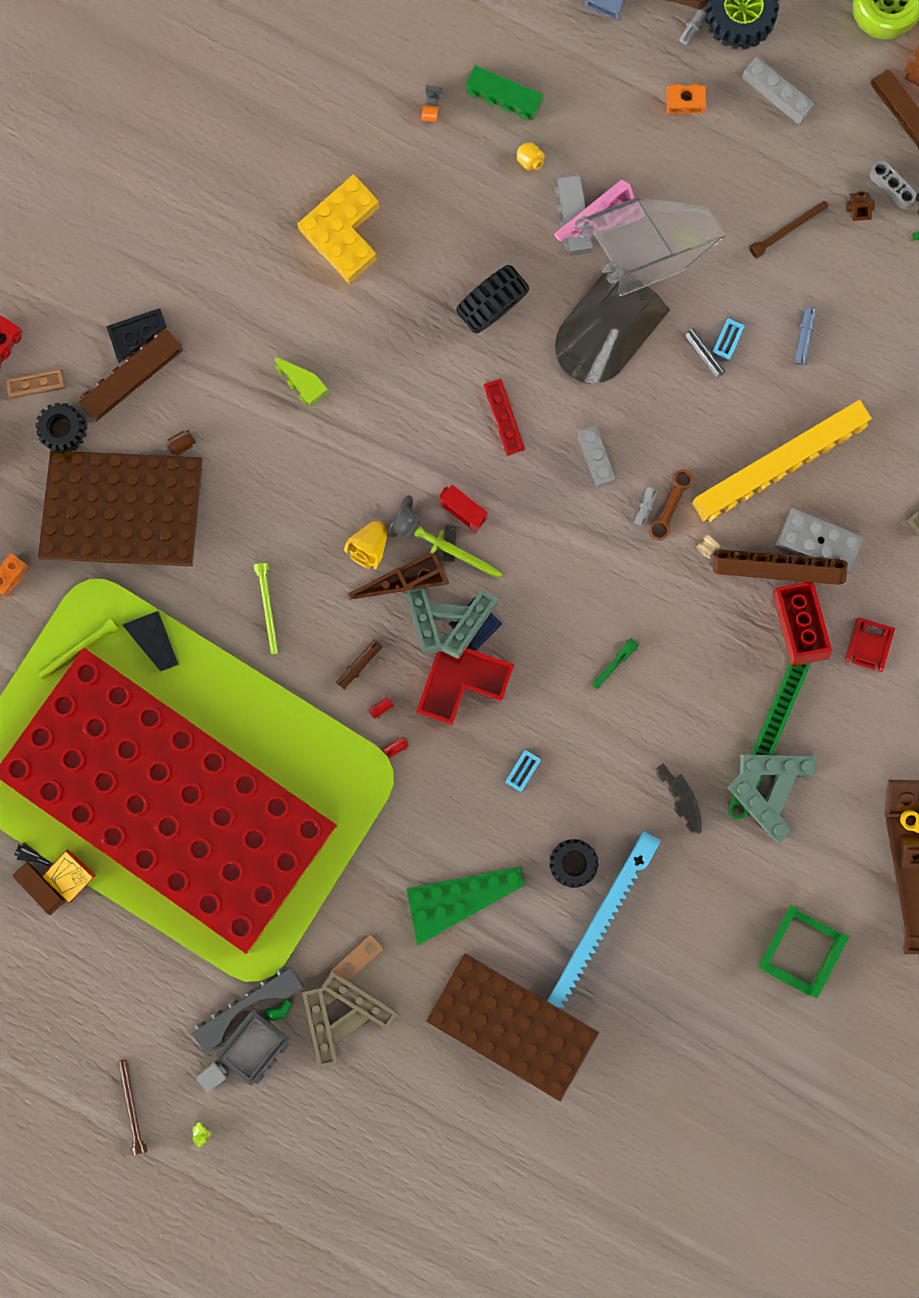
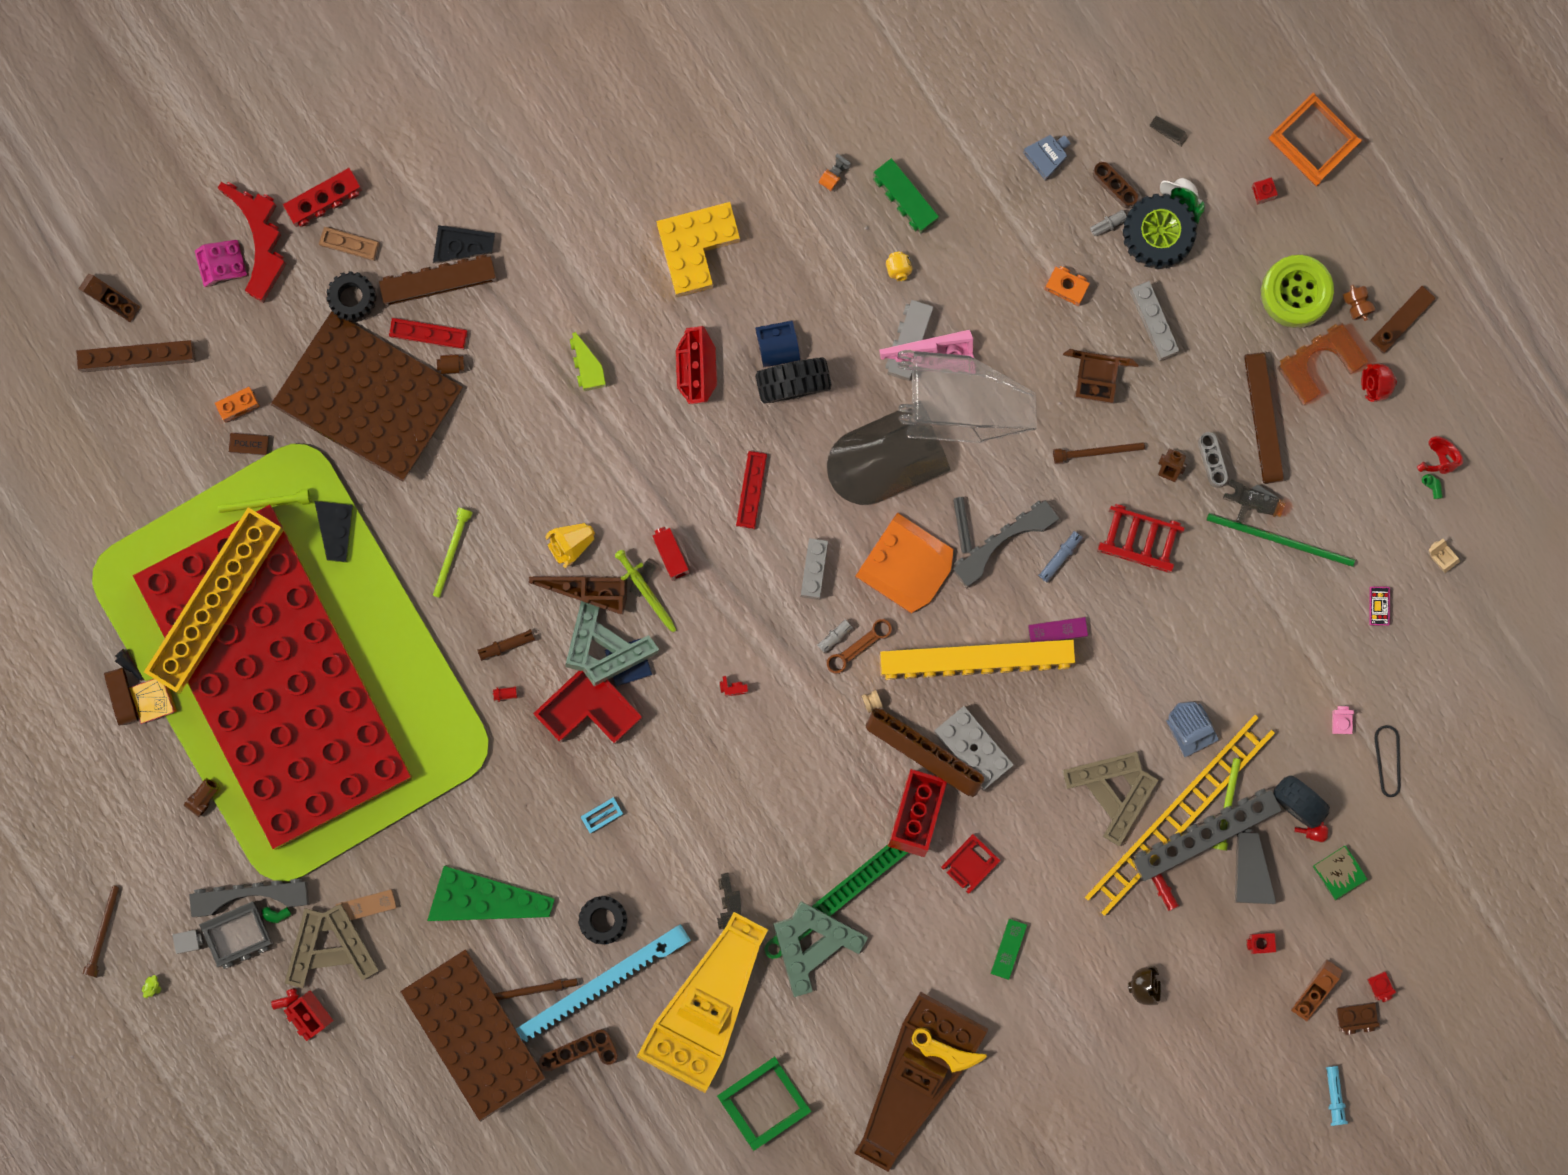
camera: 25 degrees right, 0 degrees up
red pin [384,737,409,759] -> none
dark grey piece [389,495,419,539] -> none
green pin [591,638,639,689] -> none
medium azure tile [712,318,745,361] -> none
none -> yellow brick [144,507,283,694]
none -> reddish brown piece [184,778,219,818]
none -> reddish brown tile [228,433,269,456]
none -> red arm [271,988,299,1010]
none -> red brick [283,990,334,1041]
none -> red tile [389,318,467,350]
none -> reddish brown bar [493,978,578,1000]
none -> reddish brown beam [539,1029,618,1071]
none -> yellow wing [637,912,768,1093]
none -> red wedge [676,326,717,404]
none -> red bracket [719,676,748,697]
none -> dark blue brick [755,320,800,367]
none -> orange wedge [855,513,953,614]
none -> dark grey arch [953,500,1059,588]
none -> magenta tile [1028,617,1088,642]
none -> reddish brown piece [1063,349,1139,404]
none -> red fence [1097,504,1185,573]

